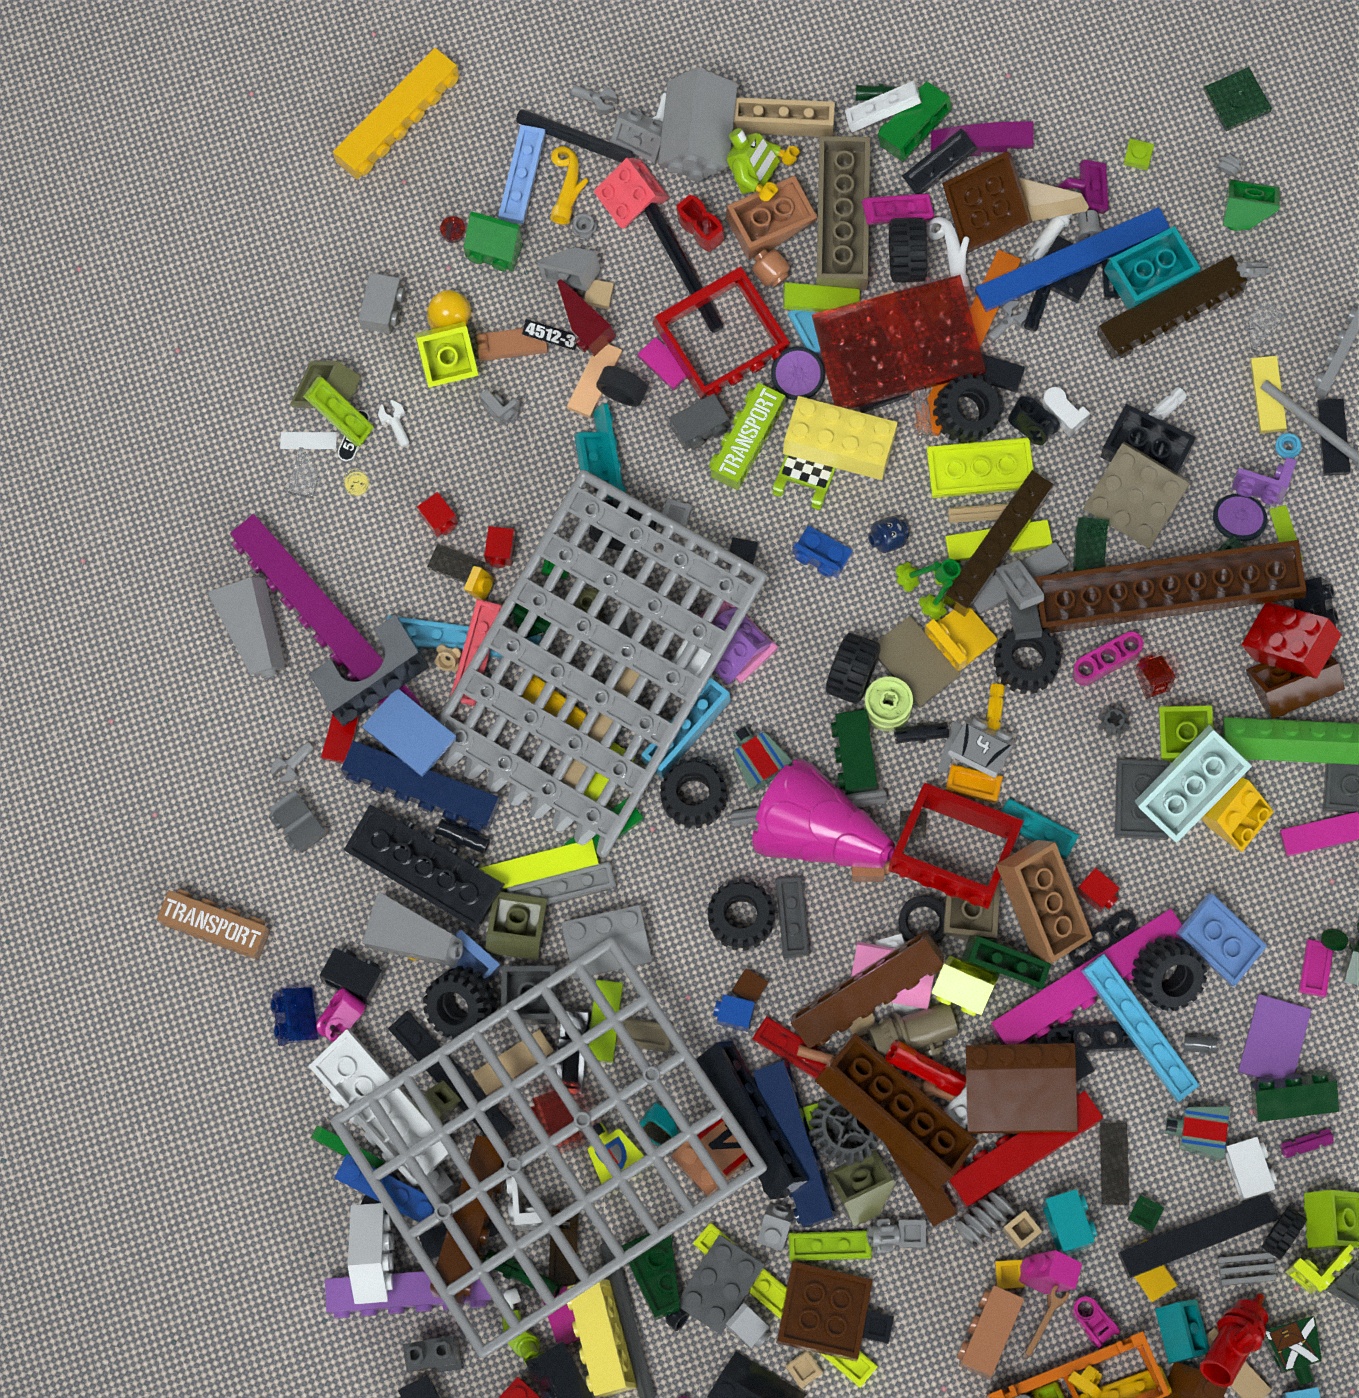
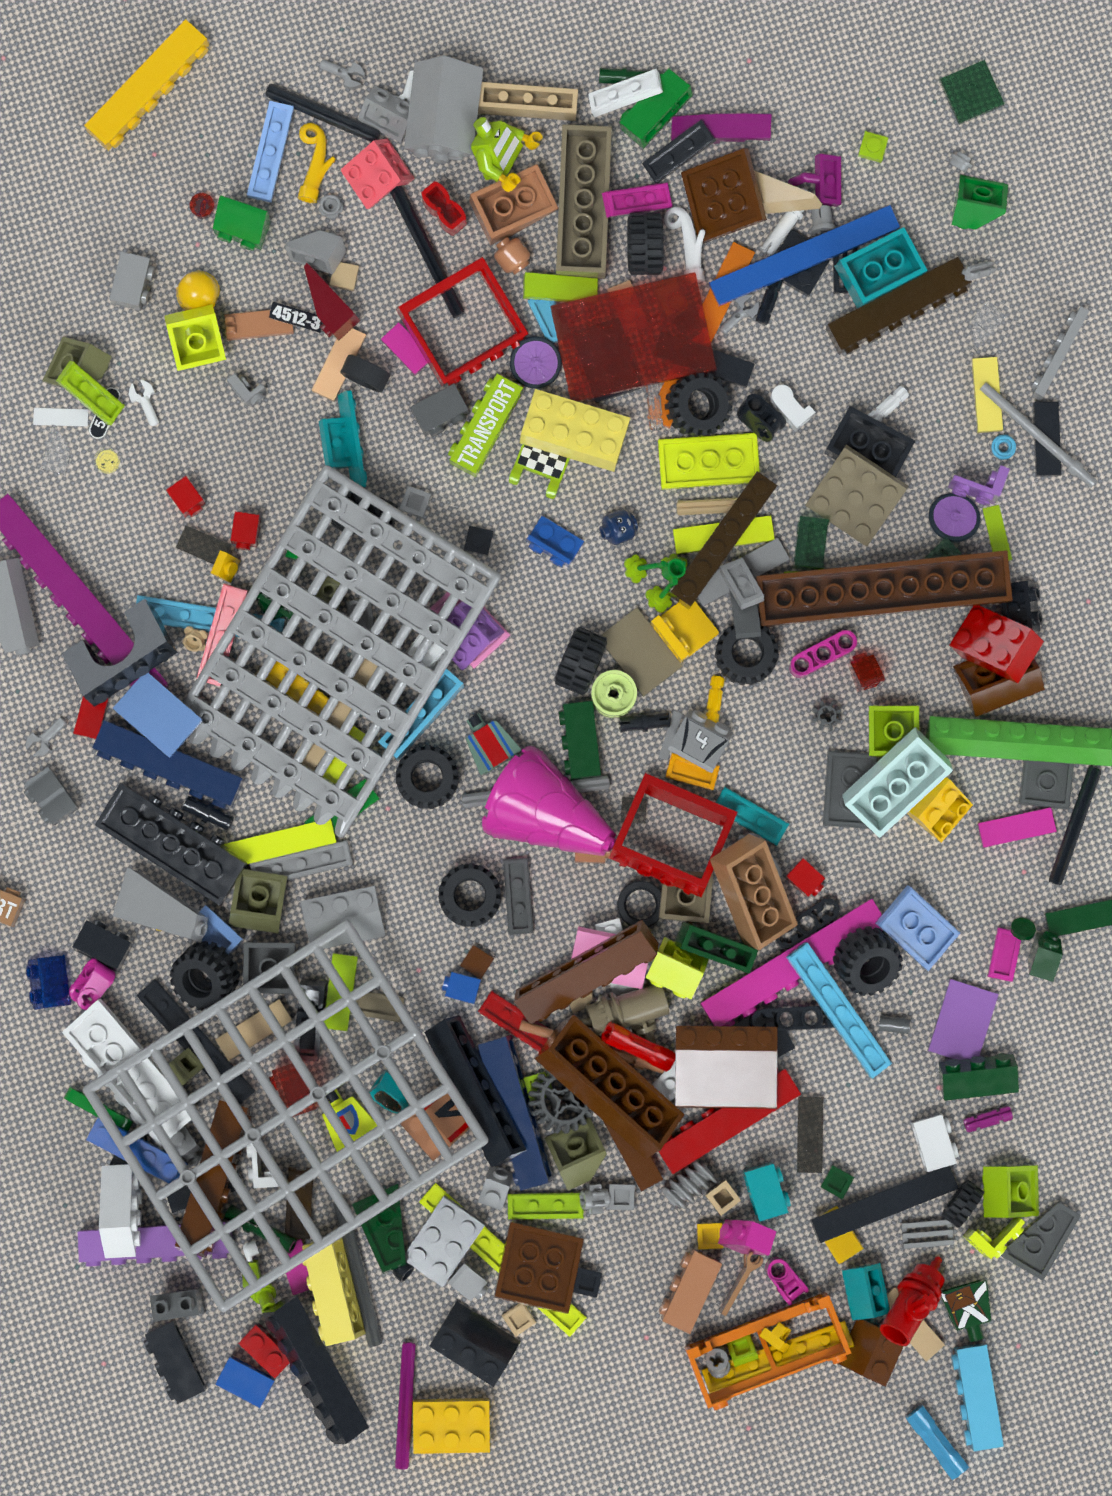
camera: 10 degrees left, 10 degrees up
torso [1164,1106,1230,1162] -> none

